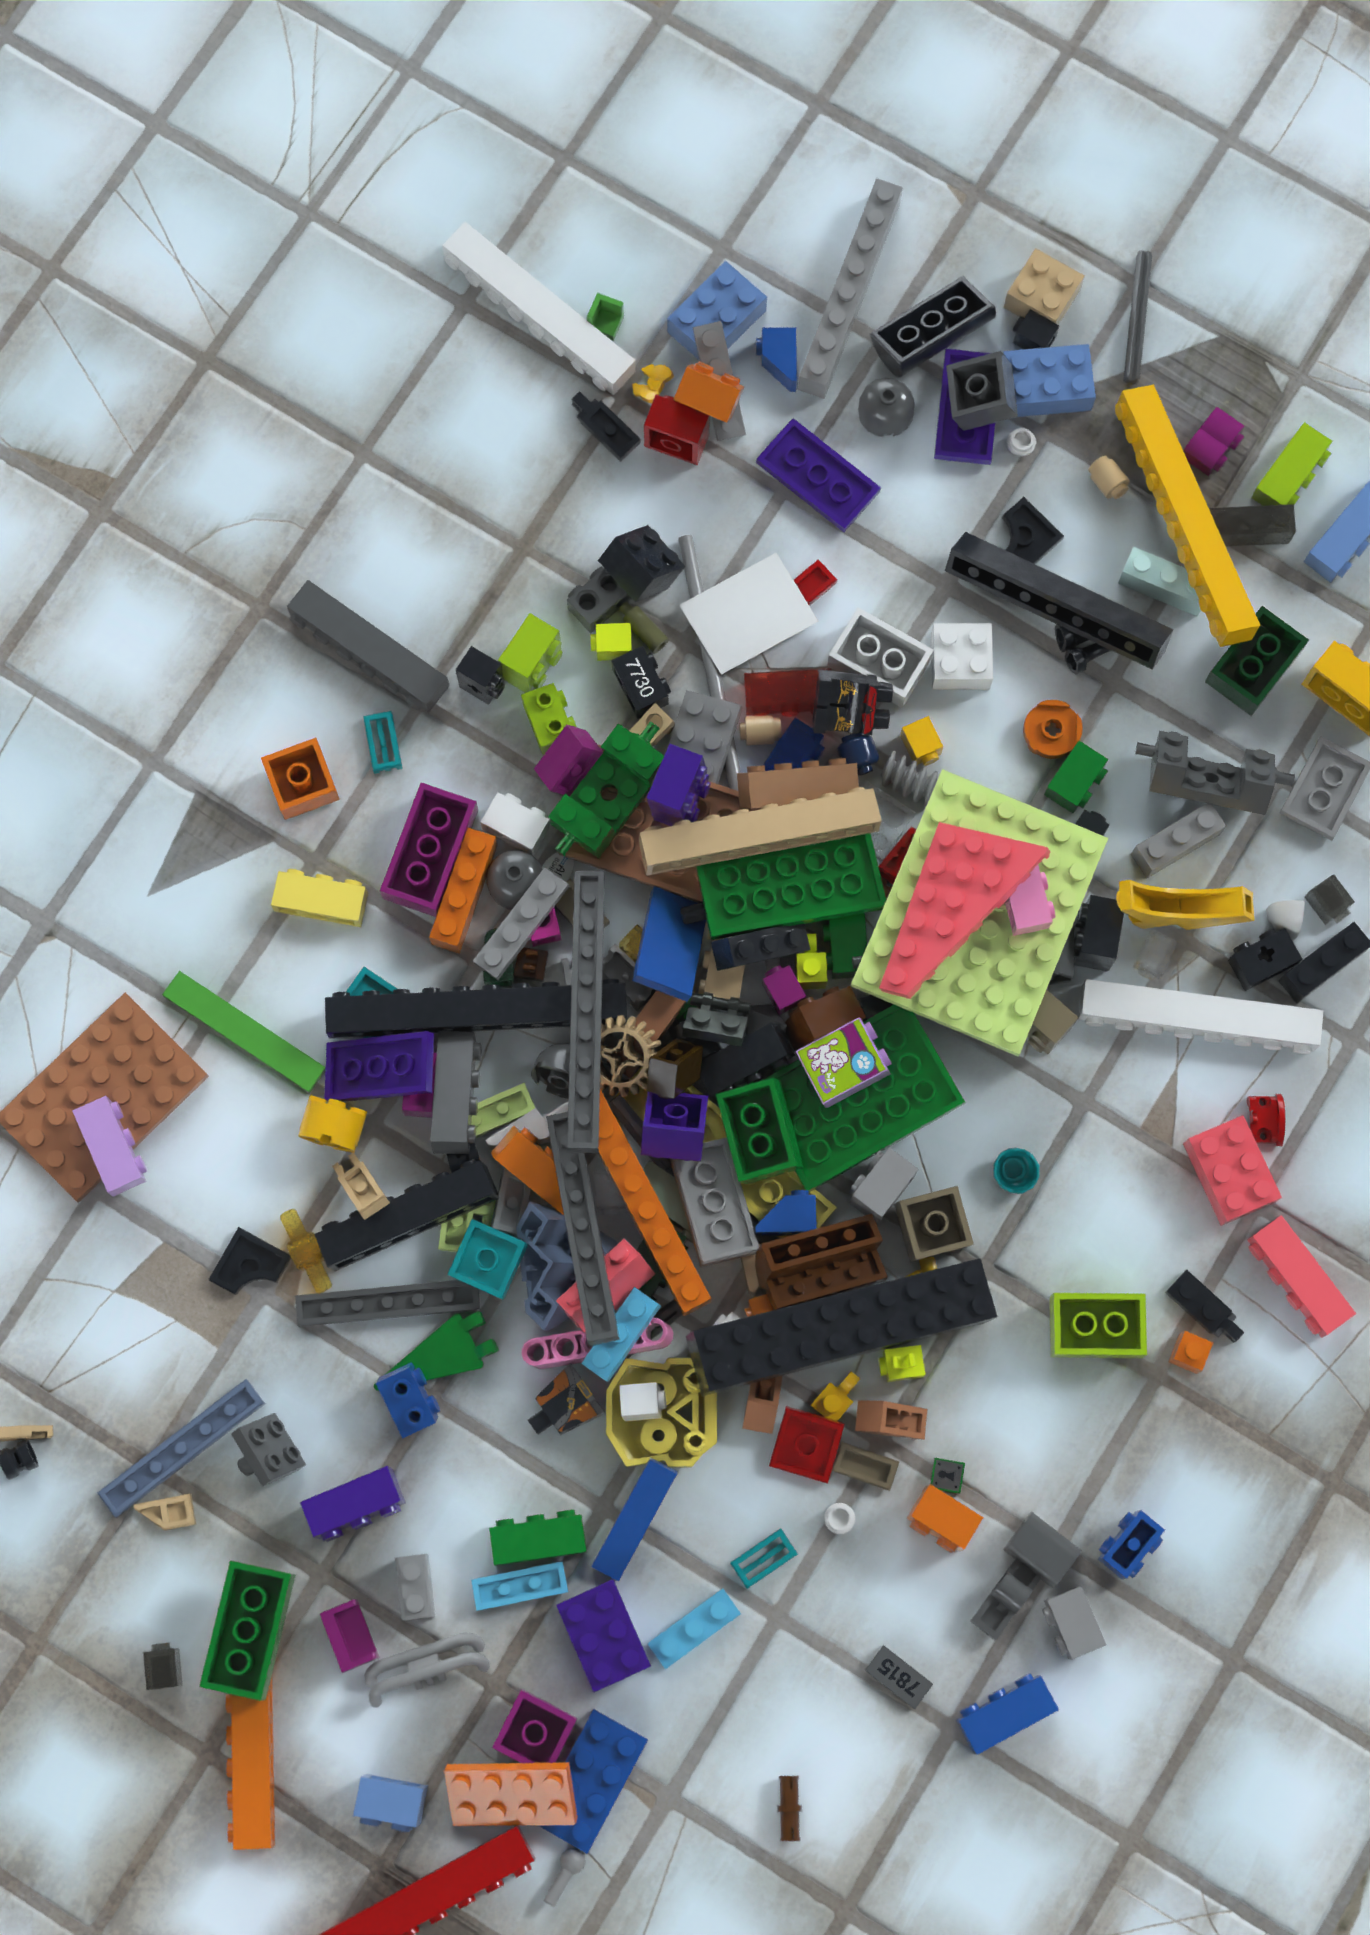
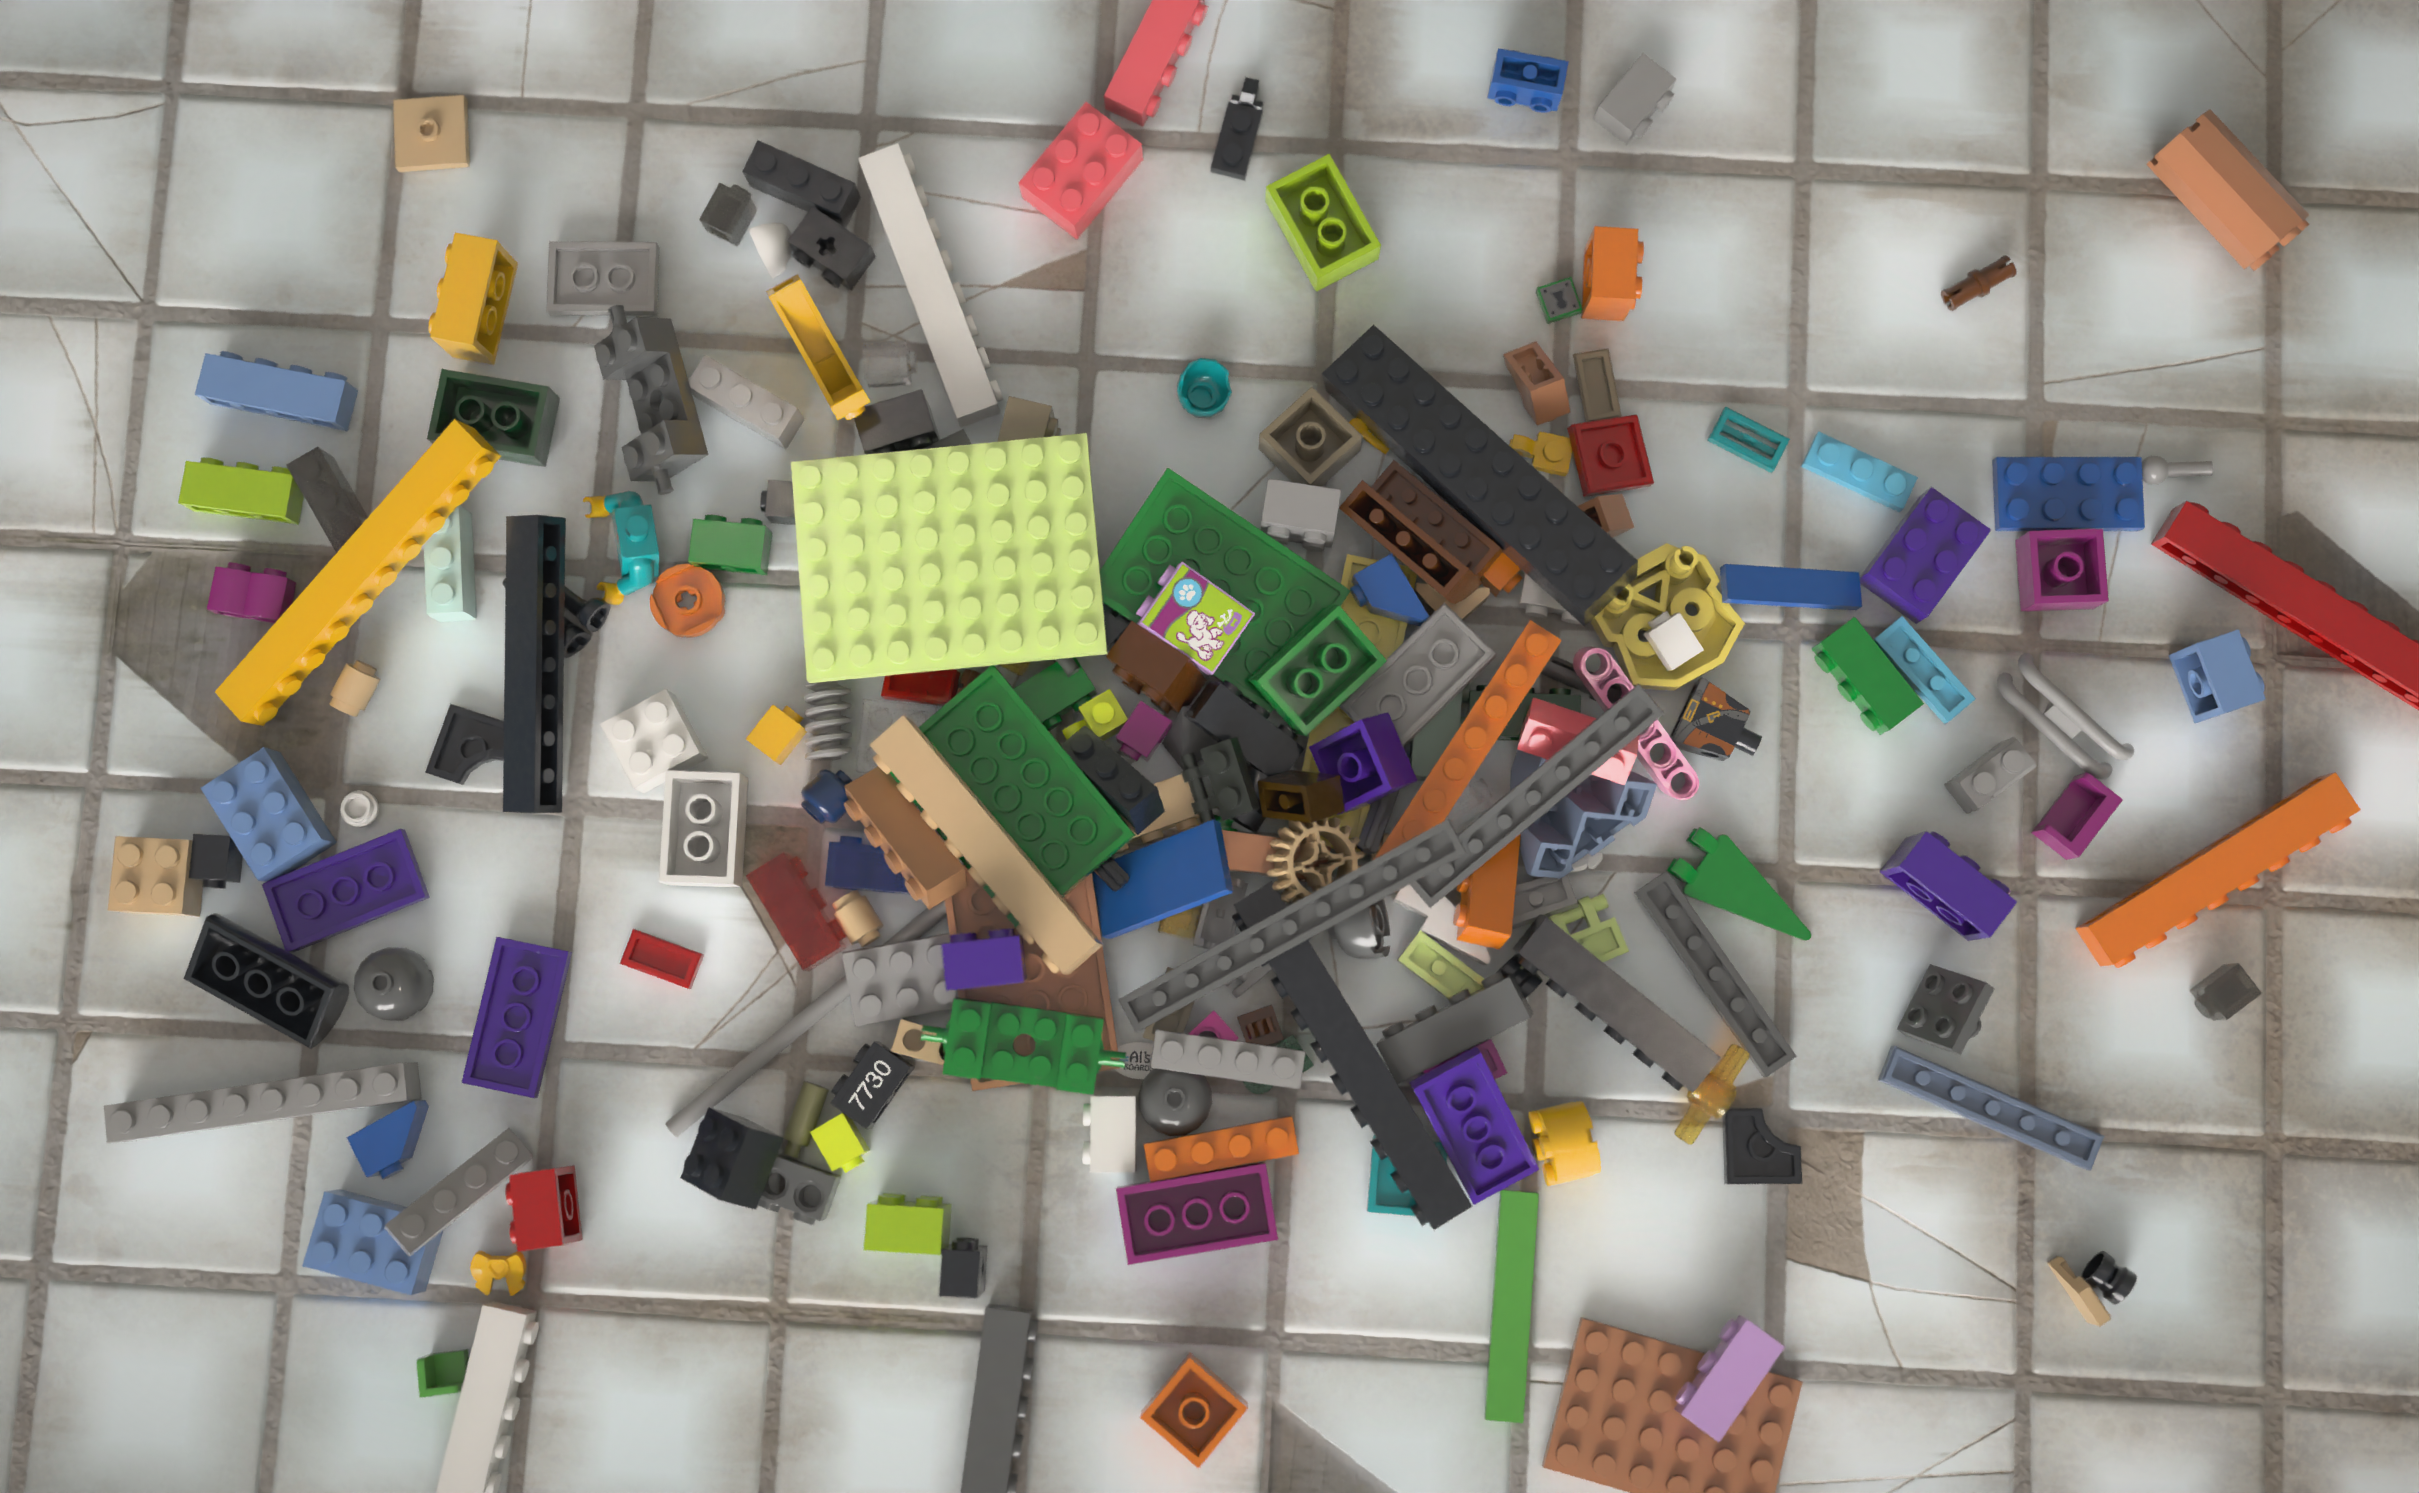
camera: 115 degrees left, 5 degrees up
tan tile [134,1494,196,1530] -> none
green brick [199,1560,296,1701] -> none
light yellow brick [271,869,368,927] -> none
tan hinge [332,1153,390,1220] -> none
teal tile [363,711,403,774] -> none
blue brick [376,1362,440,1439] -> none
plate [444,1762,577,1826] -> none
teal plate [447,1219,528,1300] -> none
lime brick [521,683,577,755] -> none
magenta panel [534,724,603,796] -> none
black hinge [571,392,641,462] -> none
medium azure plate [581,1287,661,1382] -> none
orange brick [673,361,745,423] -> none
white sticker [679,552,819,675] -> none
black hips [812,670,893,735] -> none
white plate [824,1503,855,1534] -> none
dark grey tile [865,1645,933,1709] -> none
neon yellow brick [878,1345,925,1382] -> none
coral wing [879,822,1050,999] -> none
dark grey brick [946,351,1018,431] -> none
blue brick [956,1673,1059,1755] -> none
dark grey plate [970,1512,1082,1641] -> none
bright pink brick [1005,865,1055,936] -> none
dark grey axle [1123,250,1152,384] -> none
orange brick [1168,1331,1213,1374] -> none
red piece [1247,1094,1286,1146] -> none
none -> teal torso [583,491,659,605]

